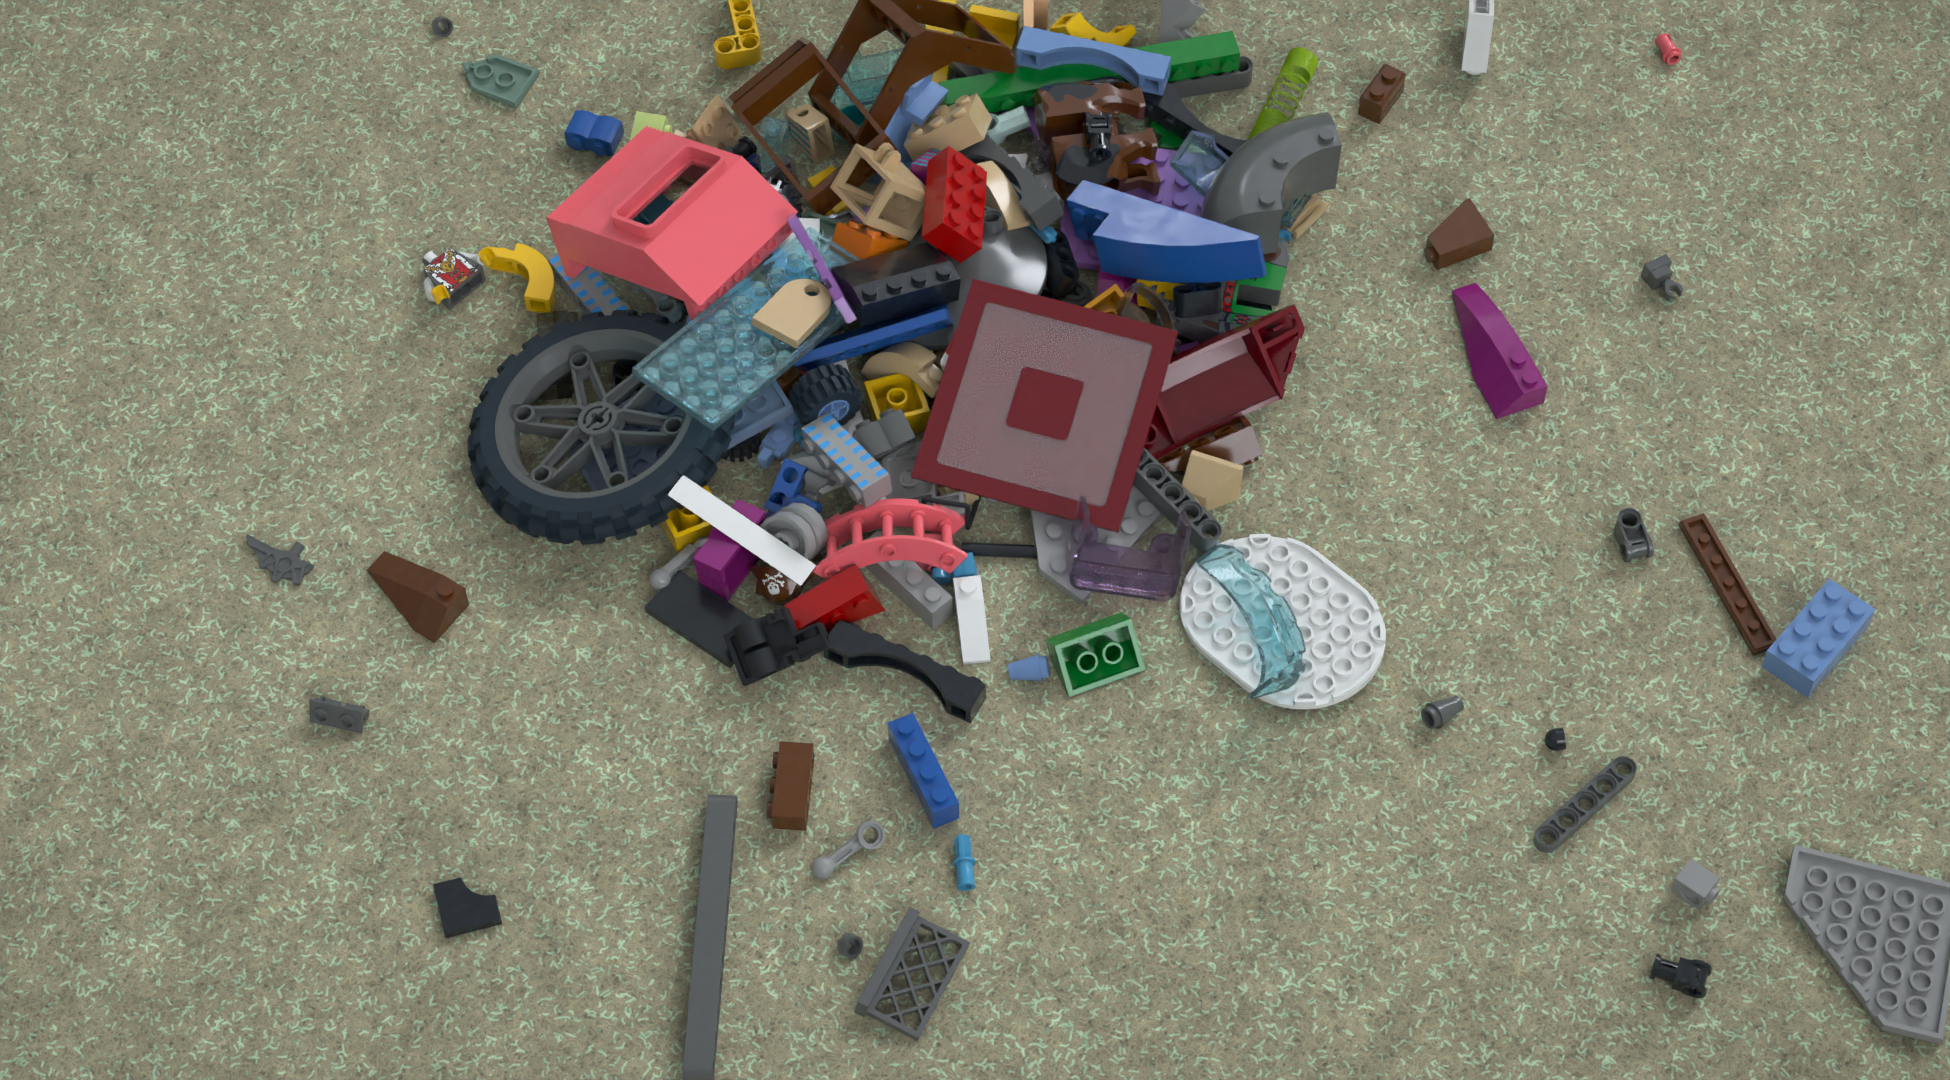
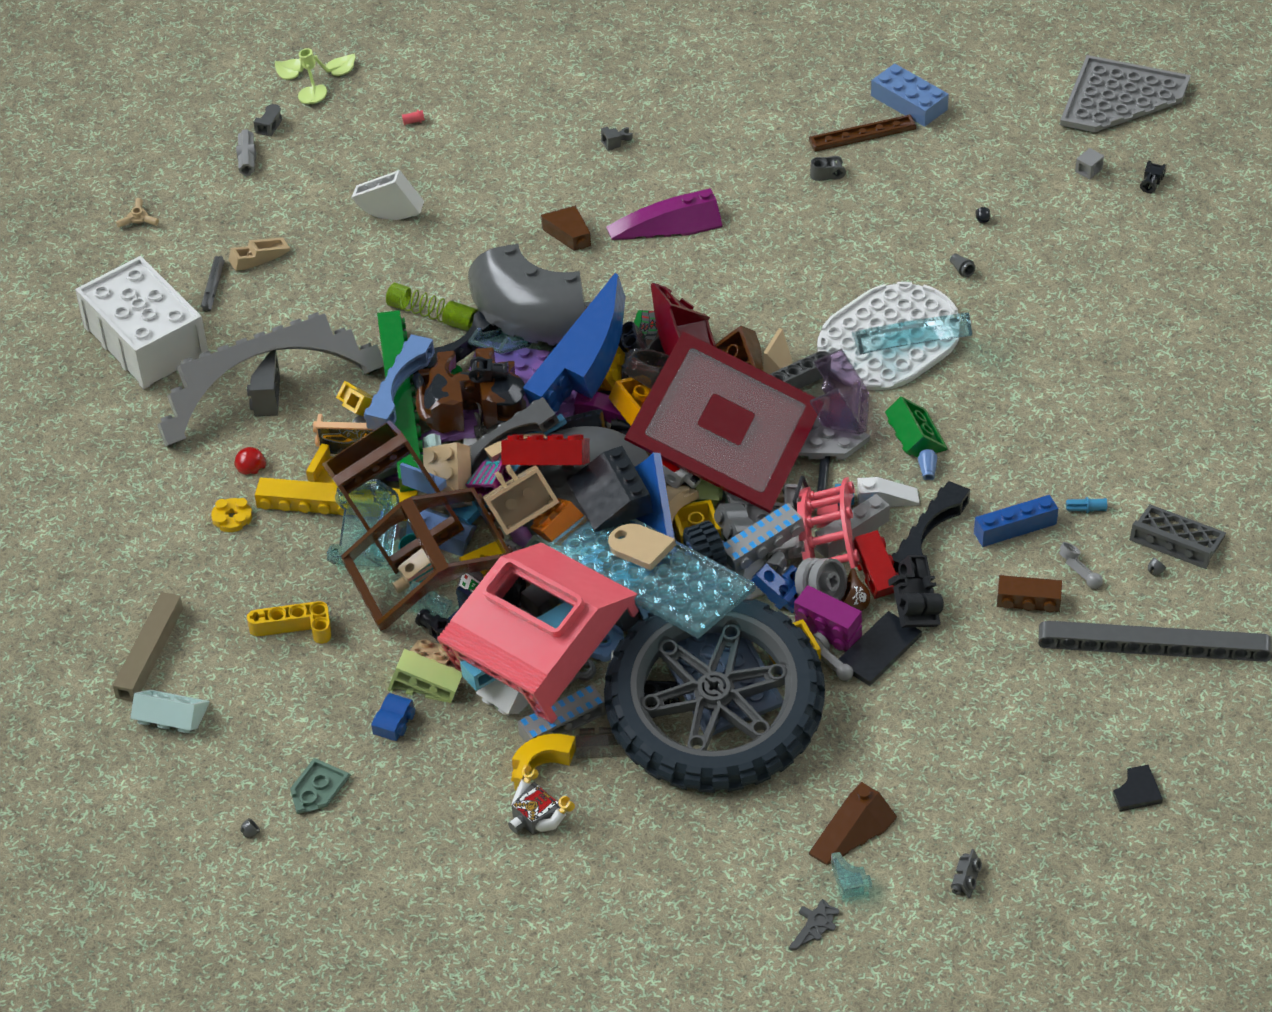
camera: 85 degrees left, 10 degrees down
white sticker [668,475,816,586] -> none
tan hinge [686,95,743,150] -> none
medium lavender tile [787,212,857,323] -> none
reddish brown brick [1358,64,1406,124] -> none
dark grey beam [1533,756,1637,853] -> none
none -> clear light blue arch [831,852,872,902]

